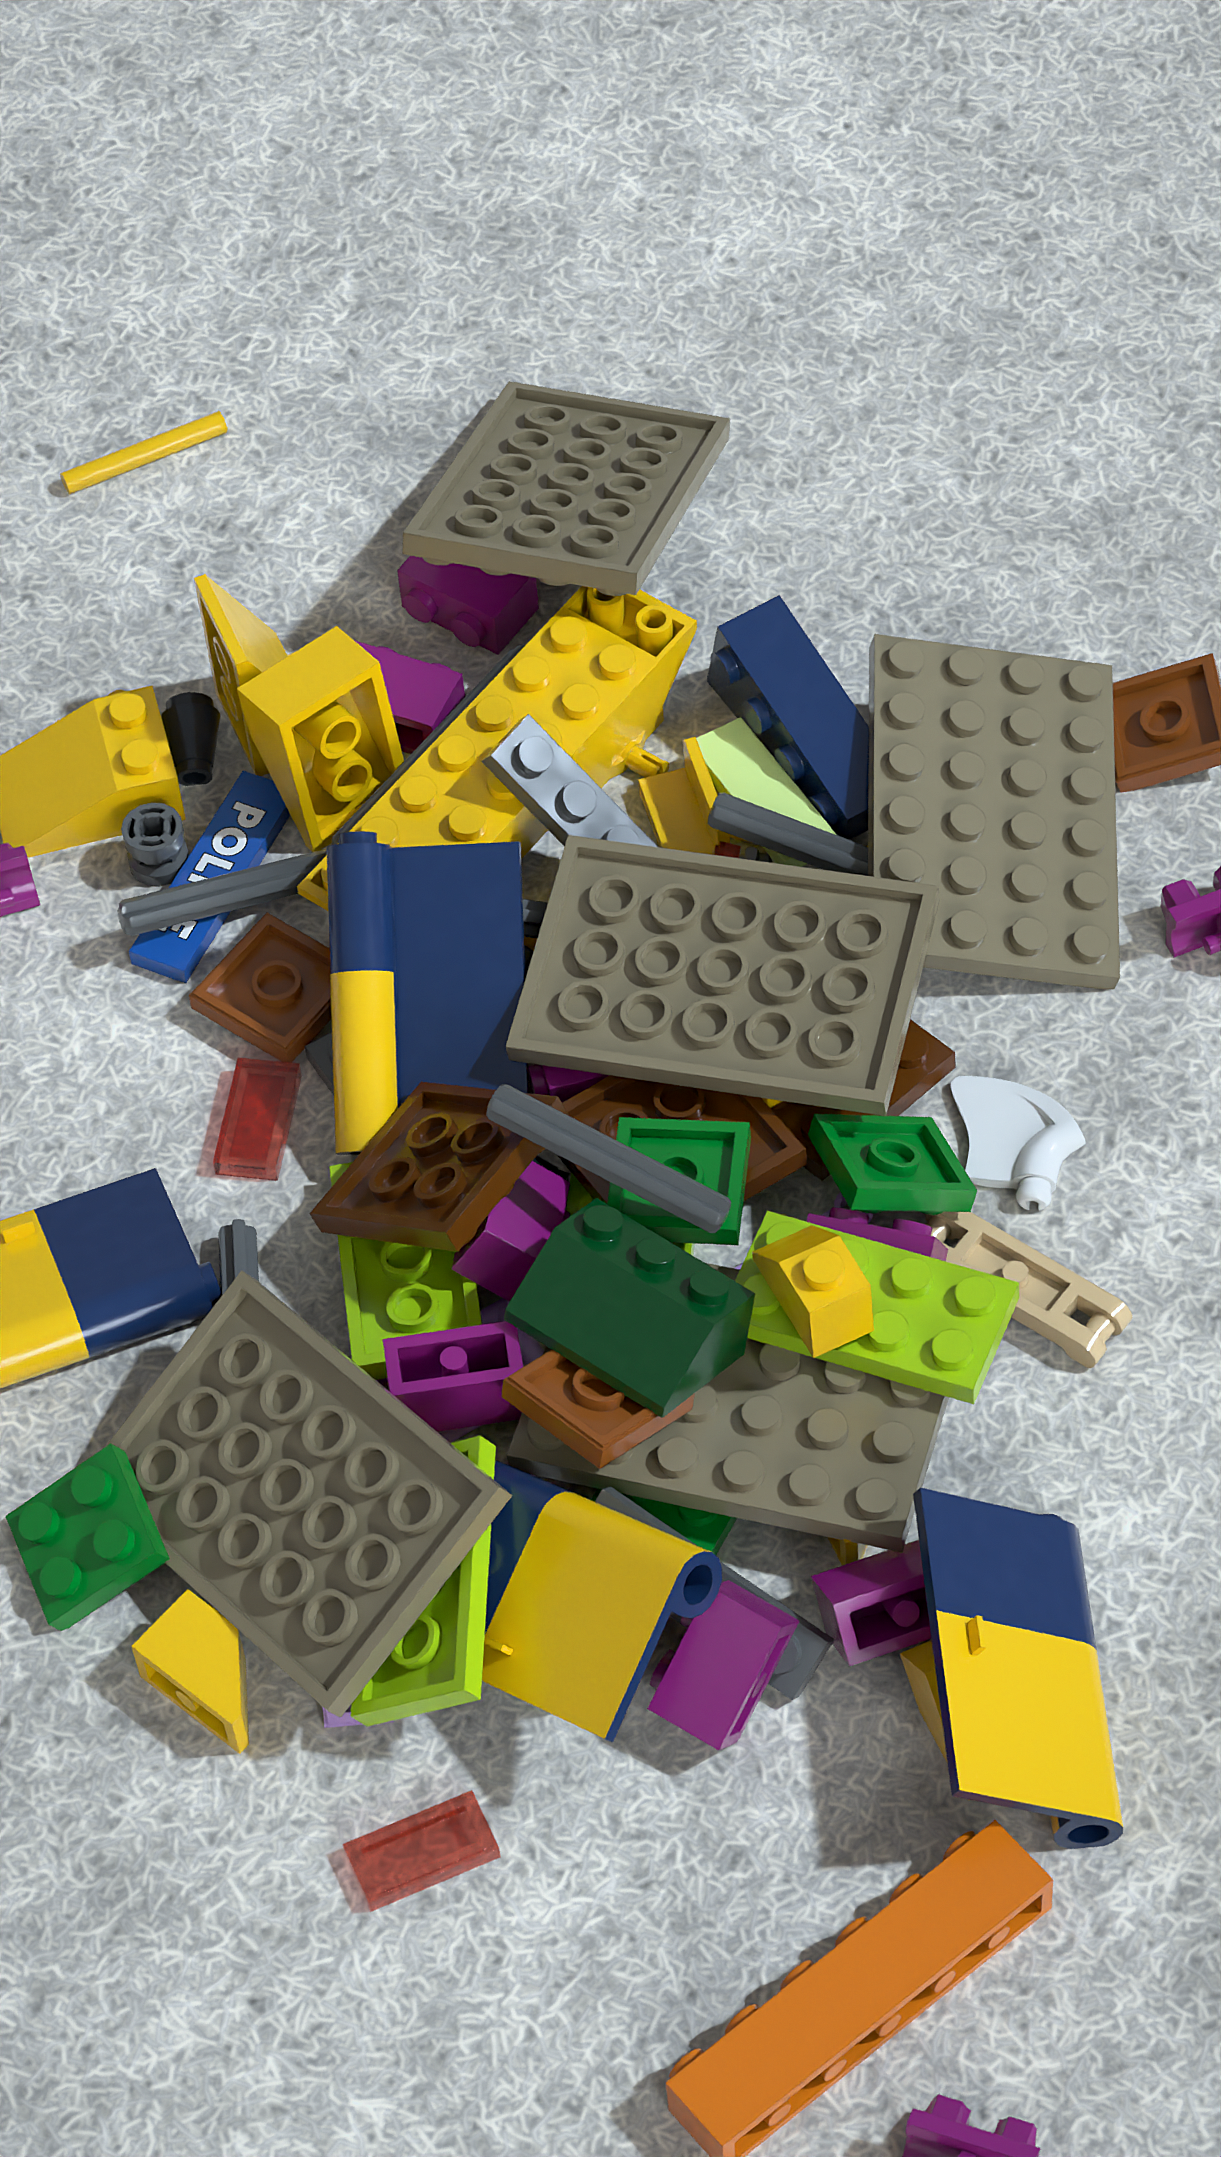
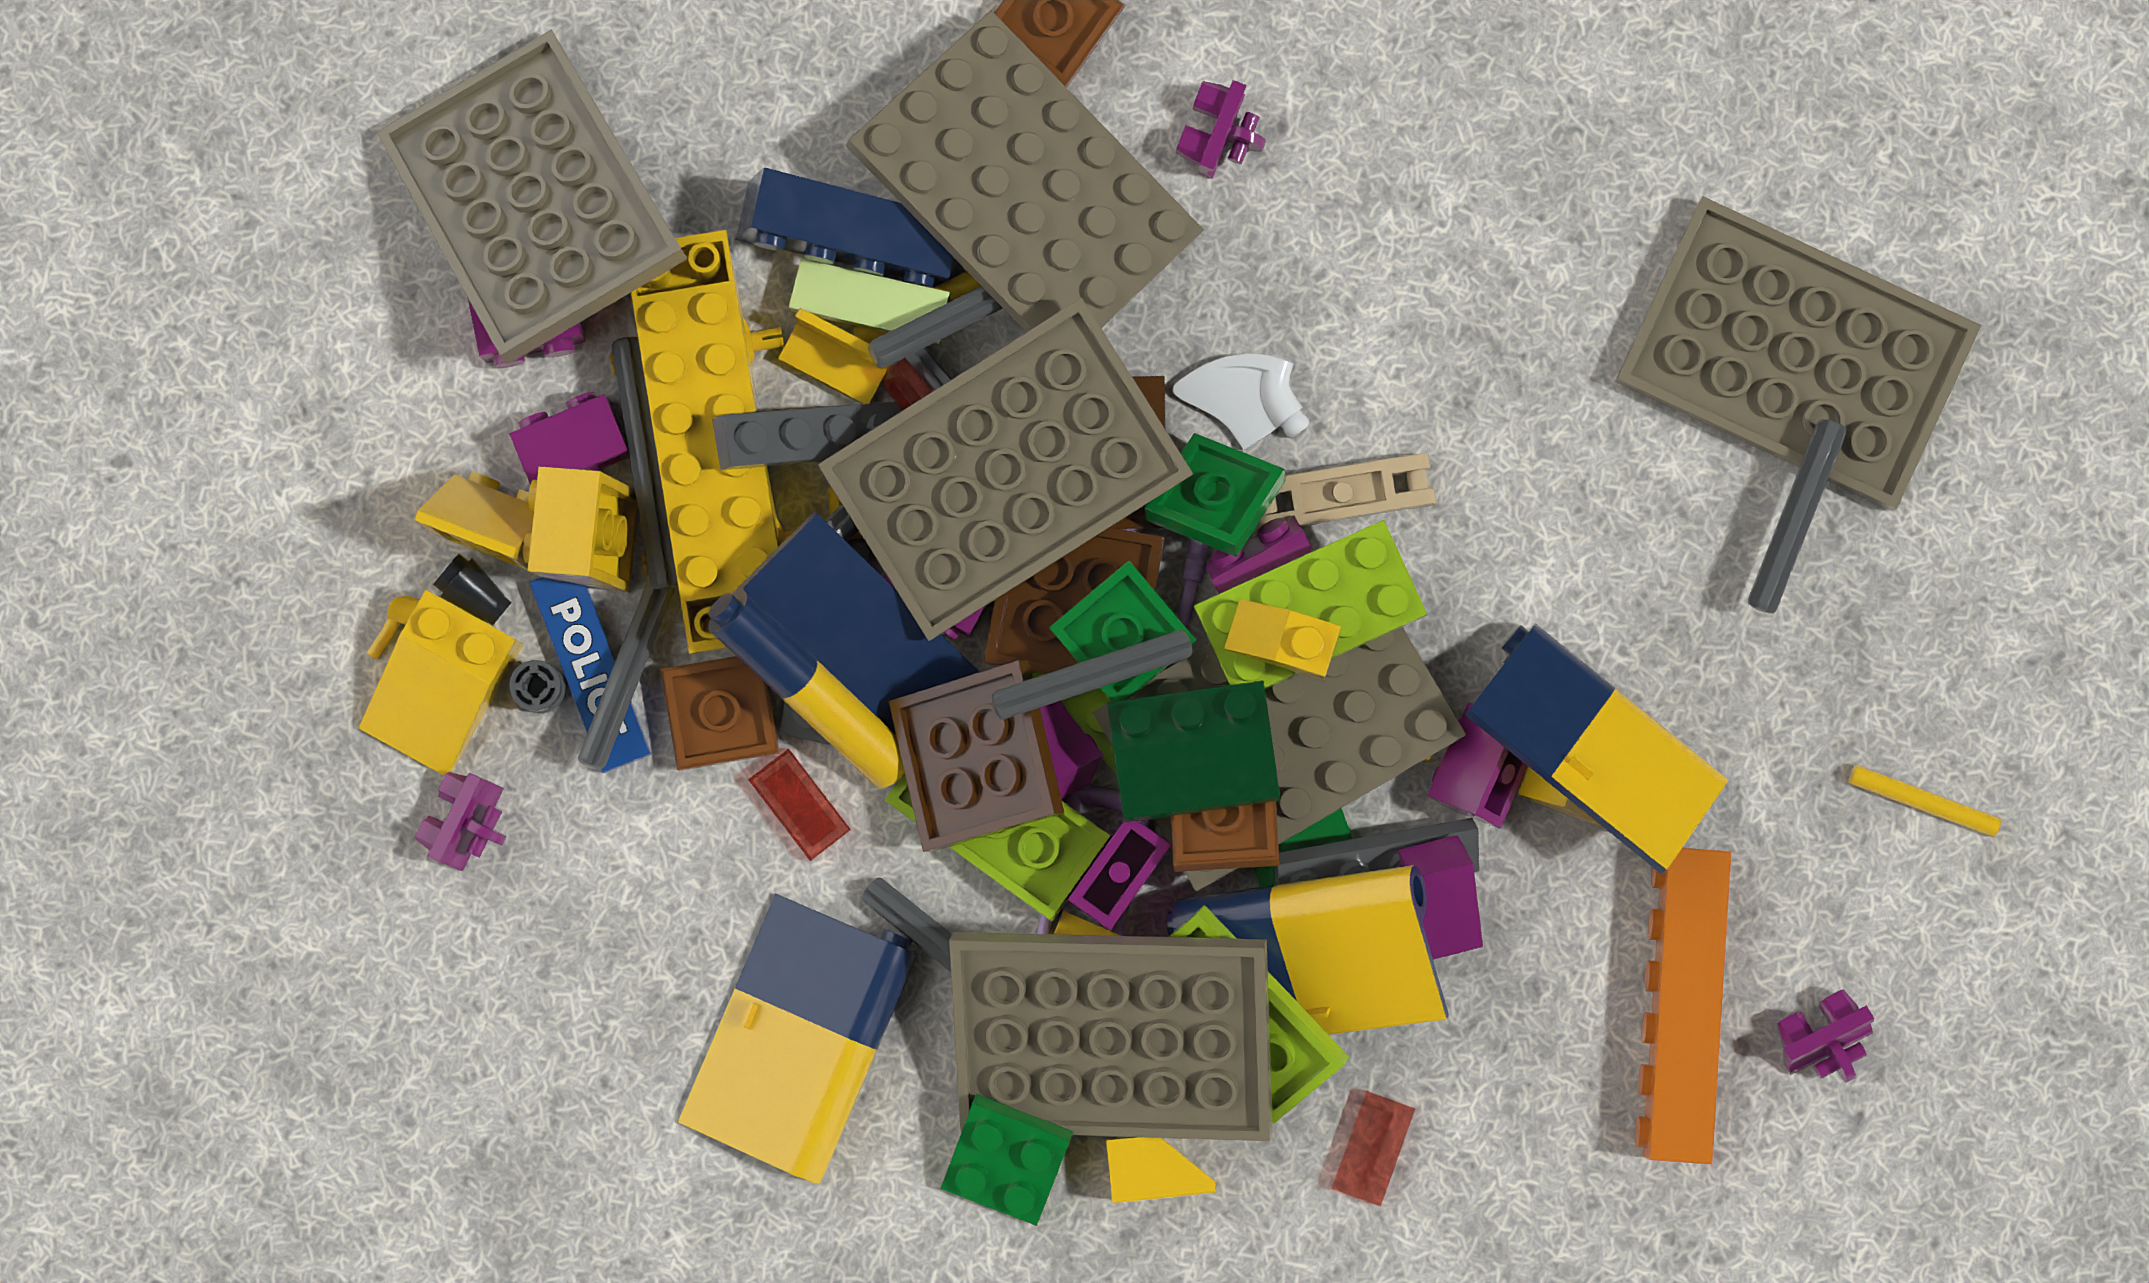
camera: 50 degrees left, 30 degrees up
yellow bar [60,411,228,495] -> none

